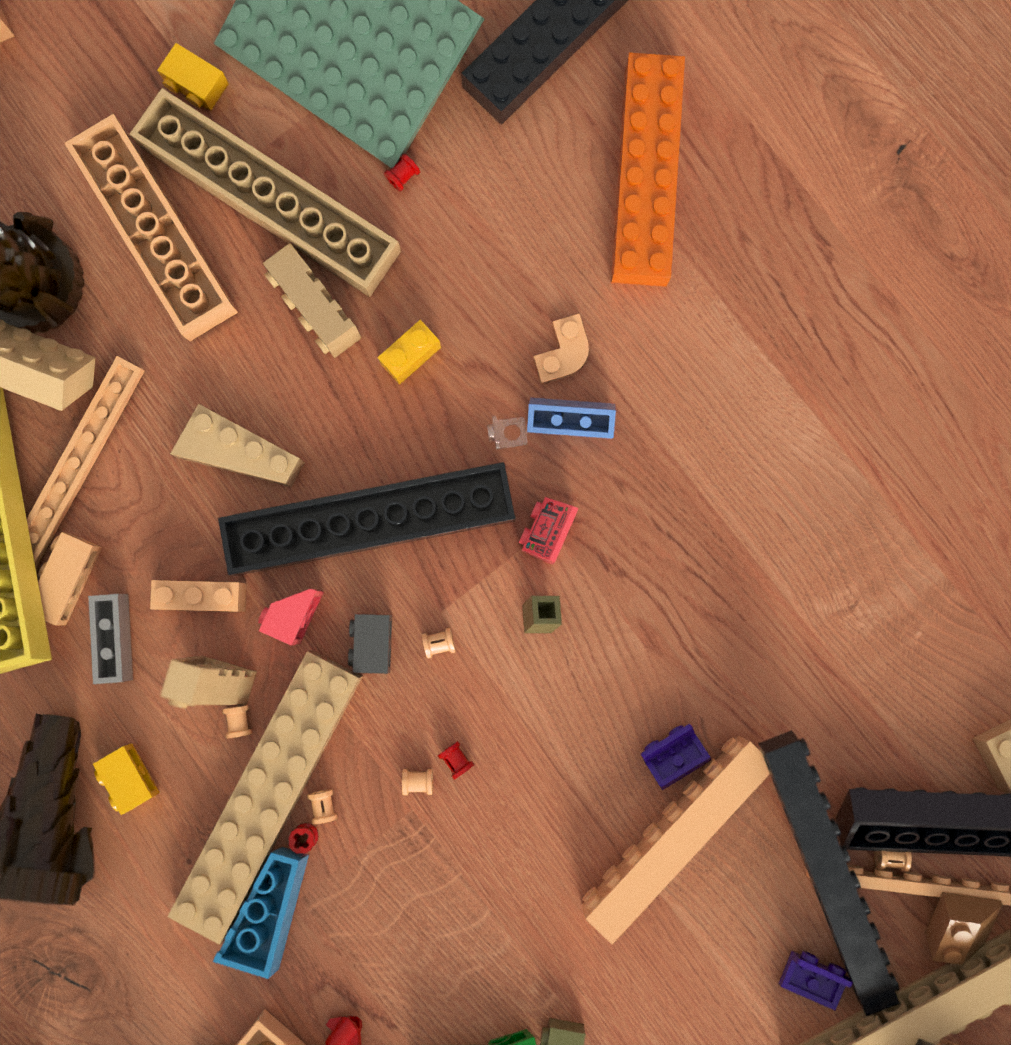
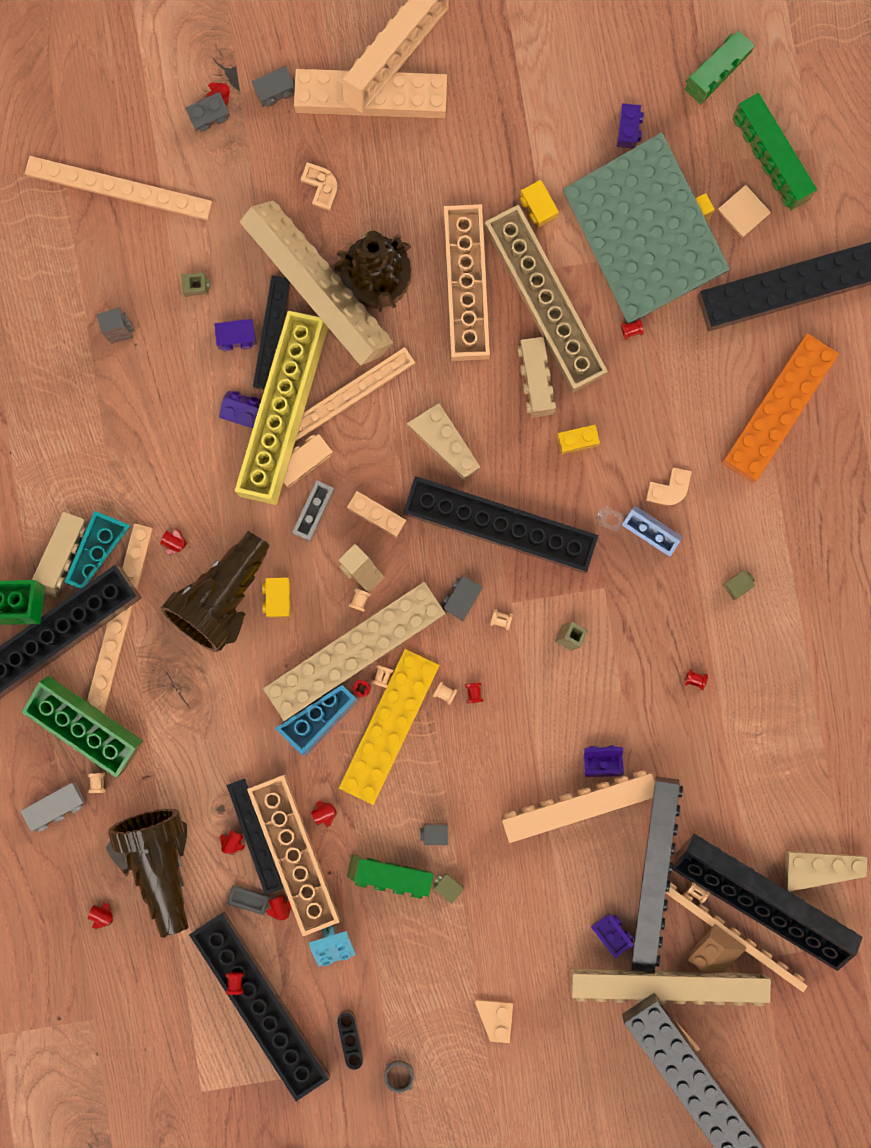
camera: 30 degrees right, 0 degrees up
coral slope [258,589,324,645] -> none
coral slope [519,497,579,565] -> none
none -> yellow plate [339,649,440,805]
none -> dark grey brick [420,823,448,845]
none -> red bush [684,669,708,691]
none -> olive brick [723,570,755,600]

